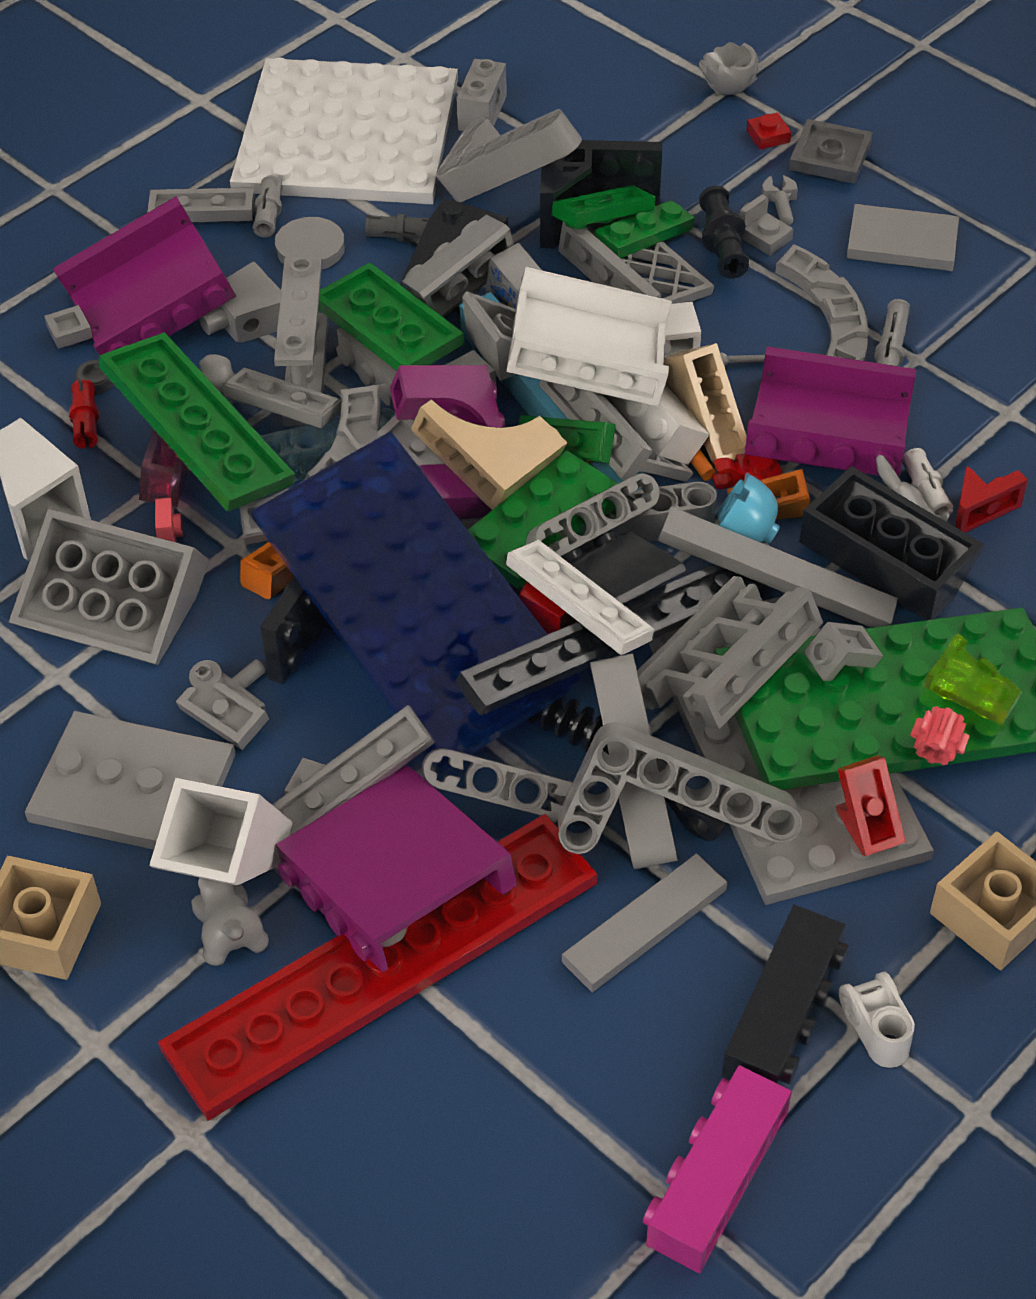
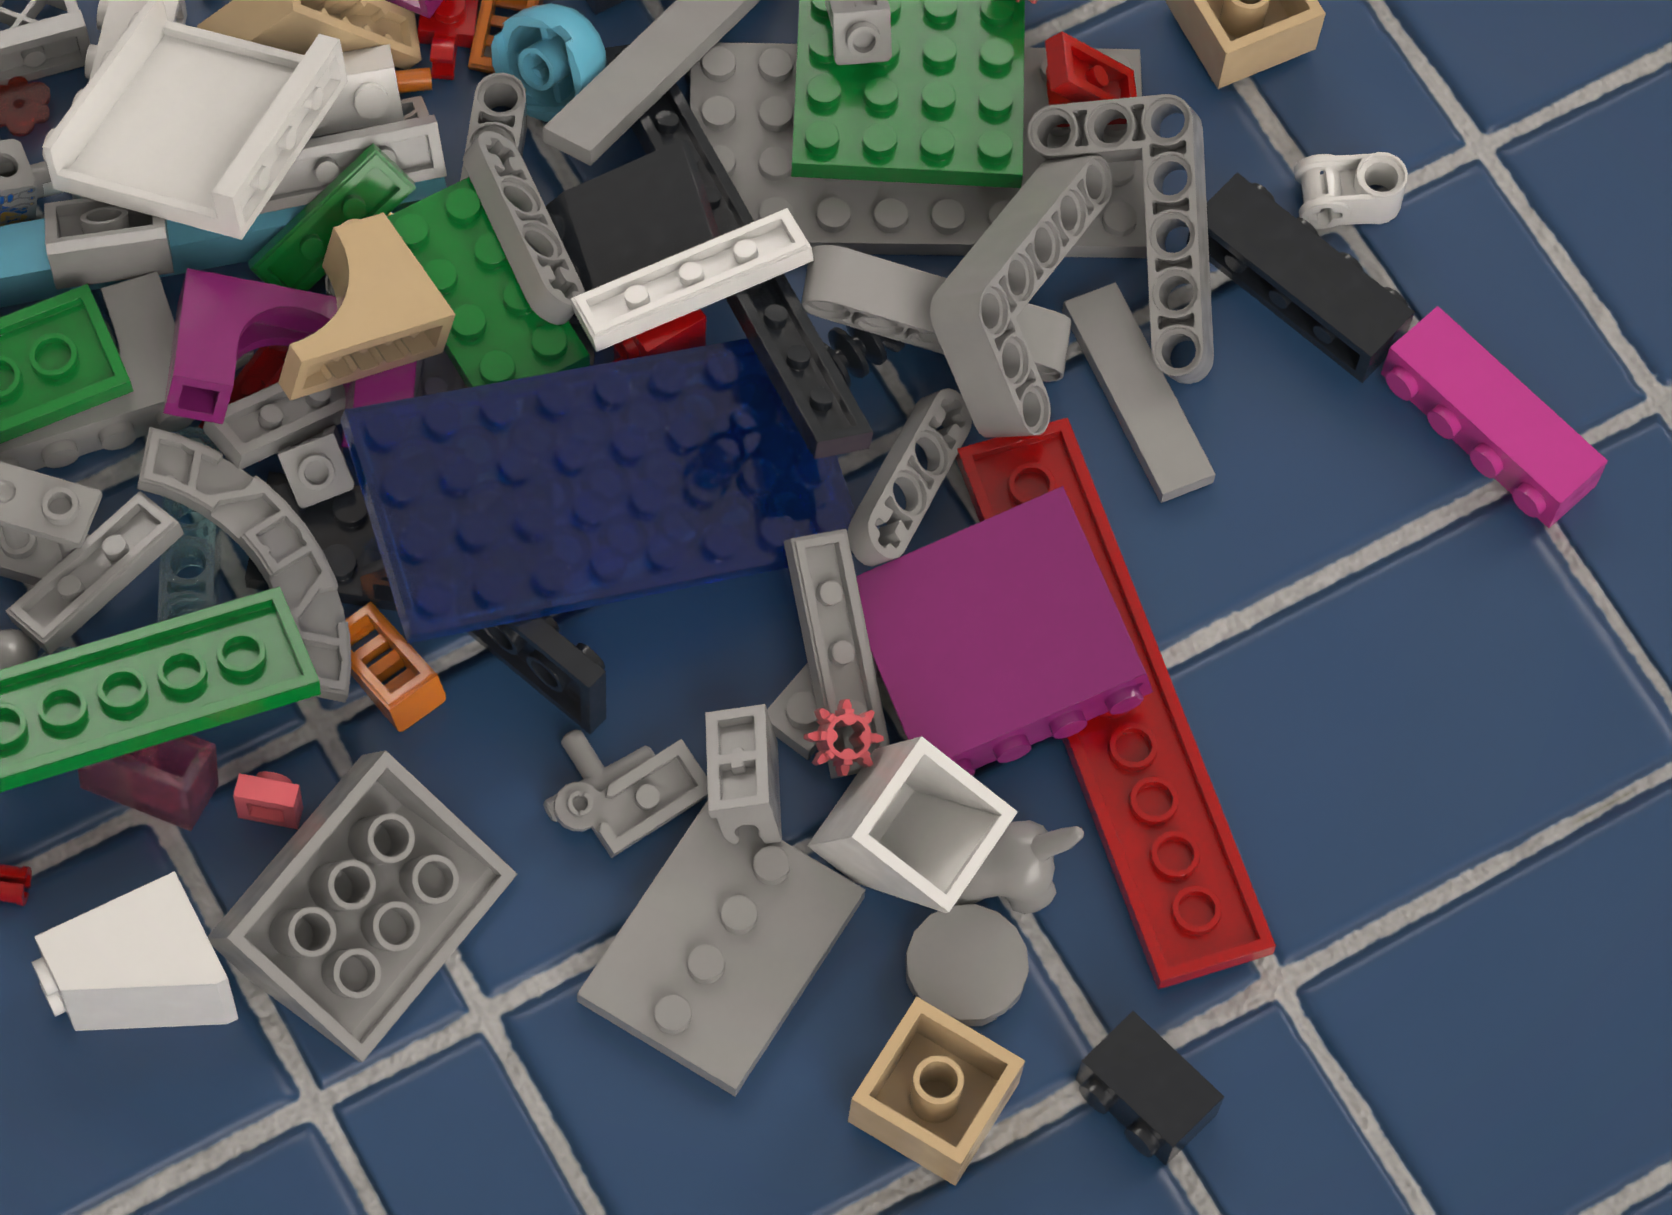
camera: 80 degrees left, 15 degrees up
light grey fence [637,576,823,730] -> none
none -> light grey hinge [705,704,782,844]
none -> coral gear [803,699,884,776]
none -> light grey tile [905,904,1029,1027]
none -> light grey beam [1027,94,1214,384]
none -> black brick [1075,1011,1225,1165]

